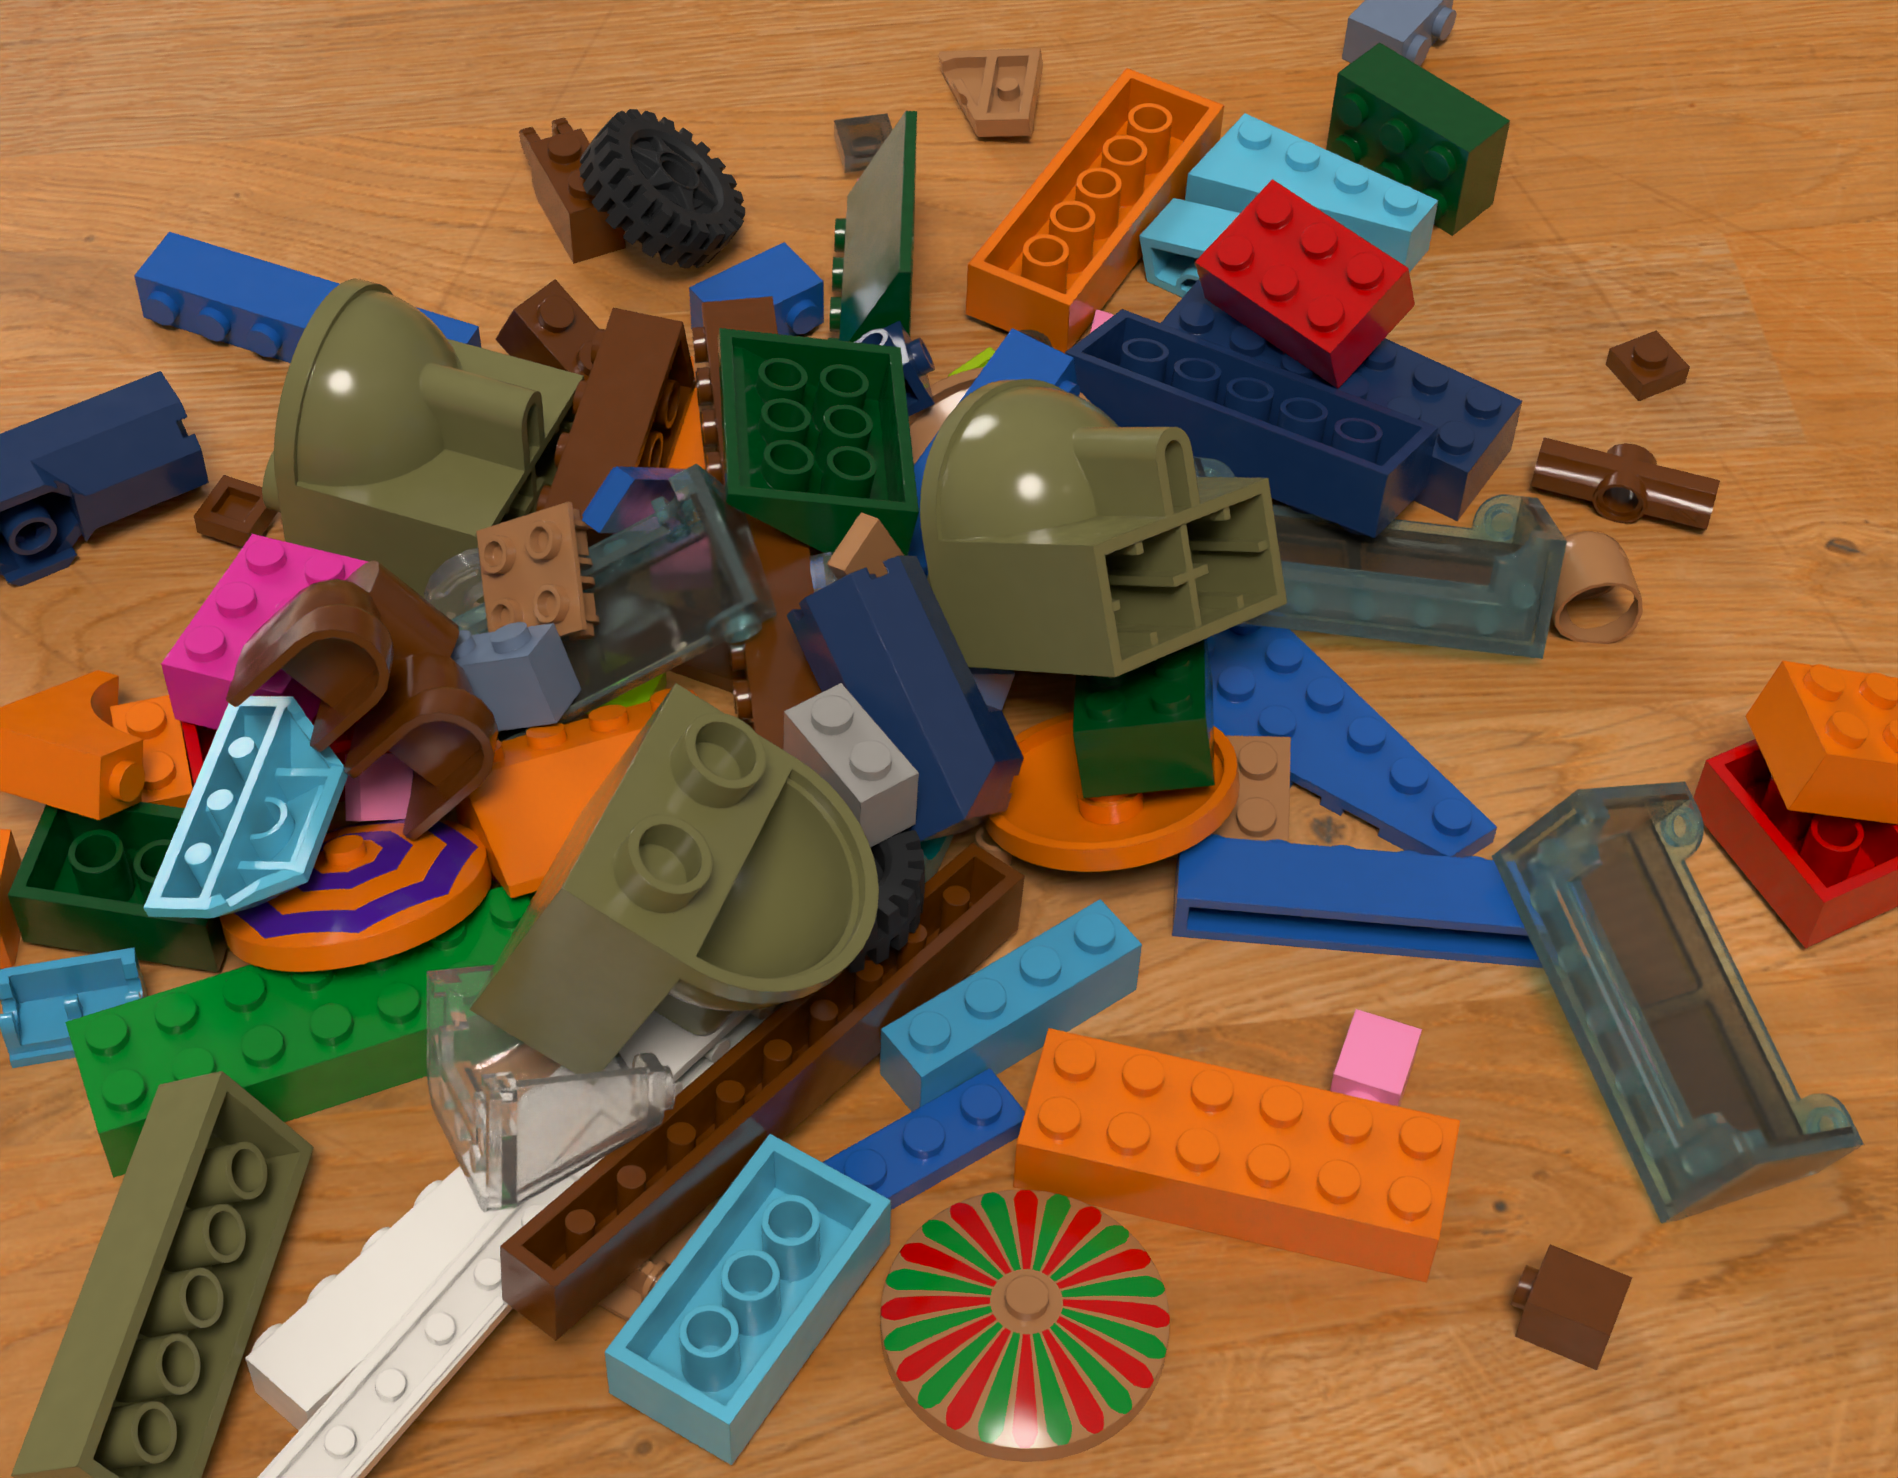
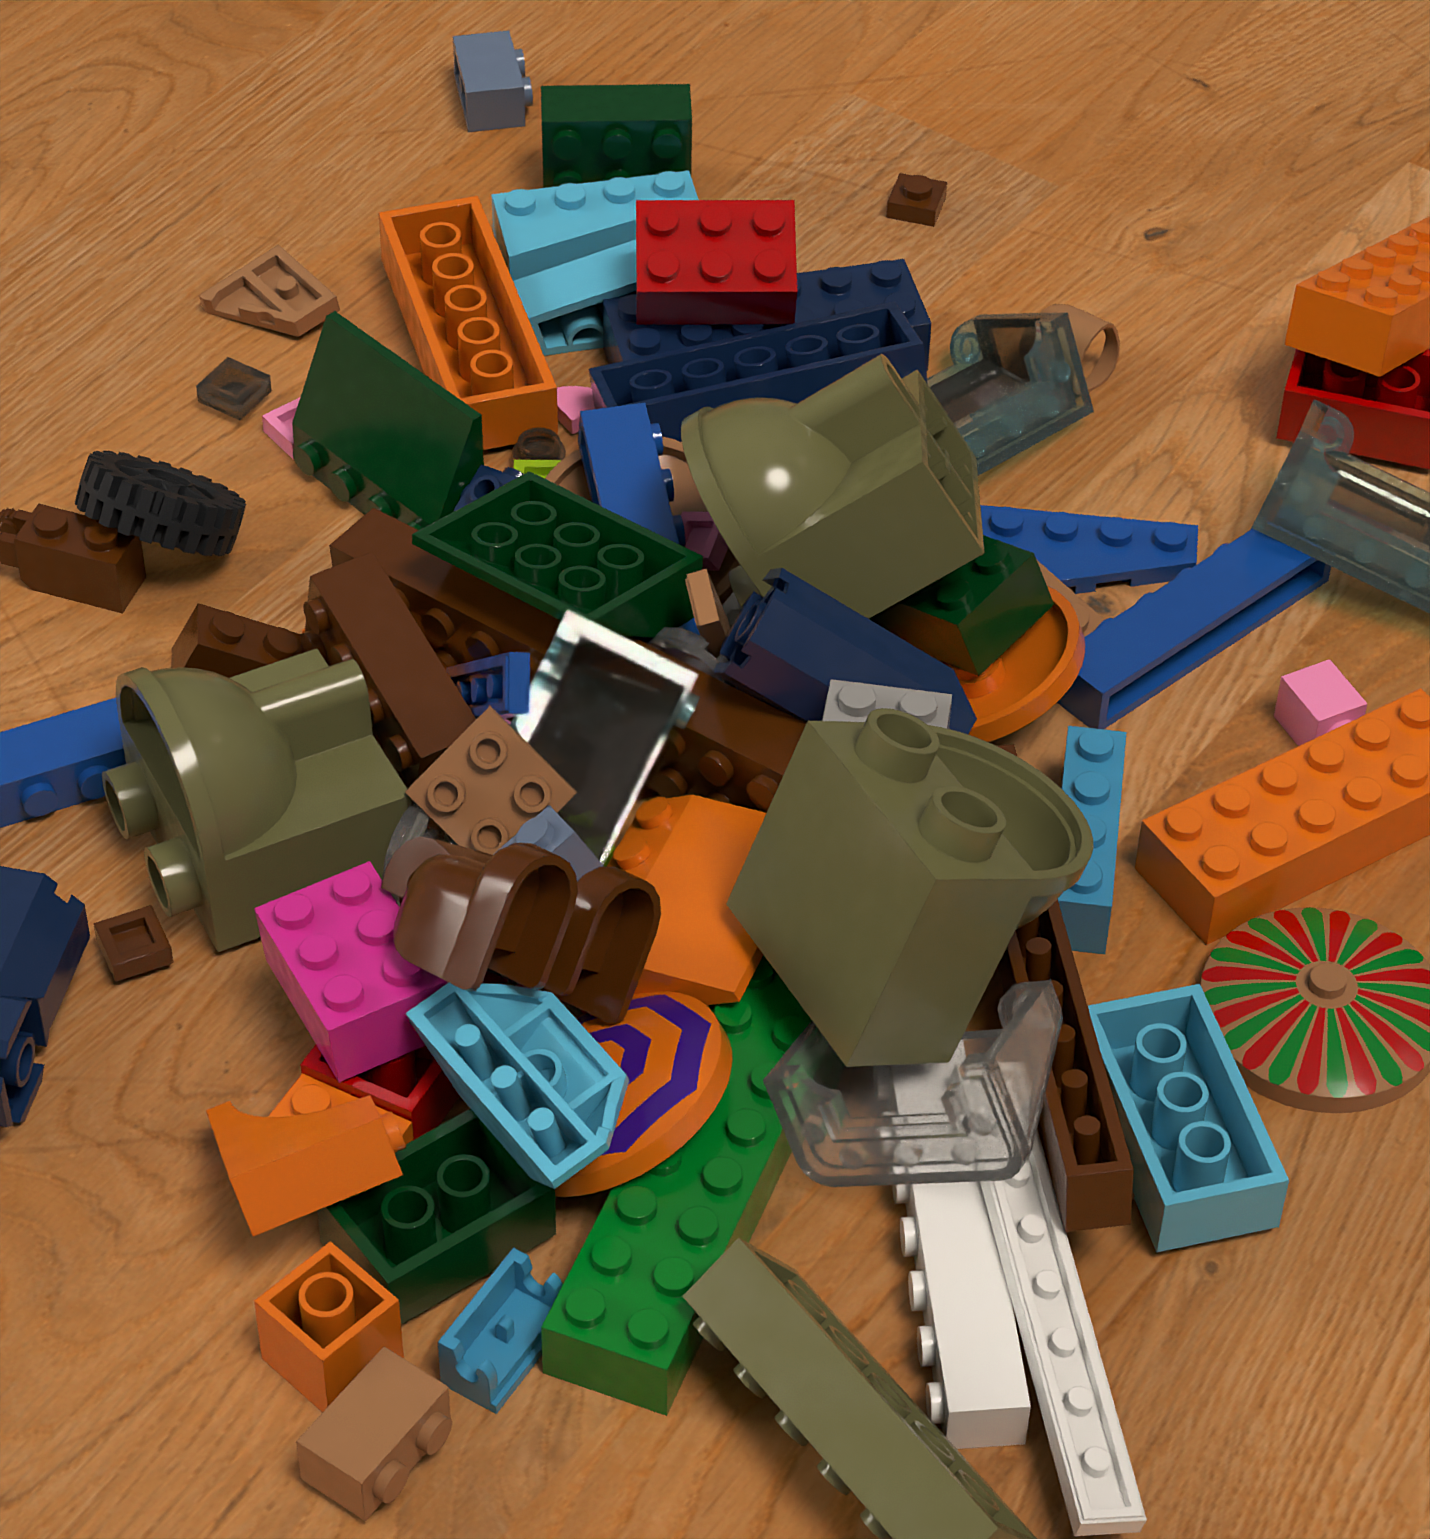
camera: 45 degrees left, 5 degrees down
blue brick [689,242,824,336] -> none
blue plate [822,1068,1025,1210] -> none
reddish brown piece [1531,437,1720,530] -> none

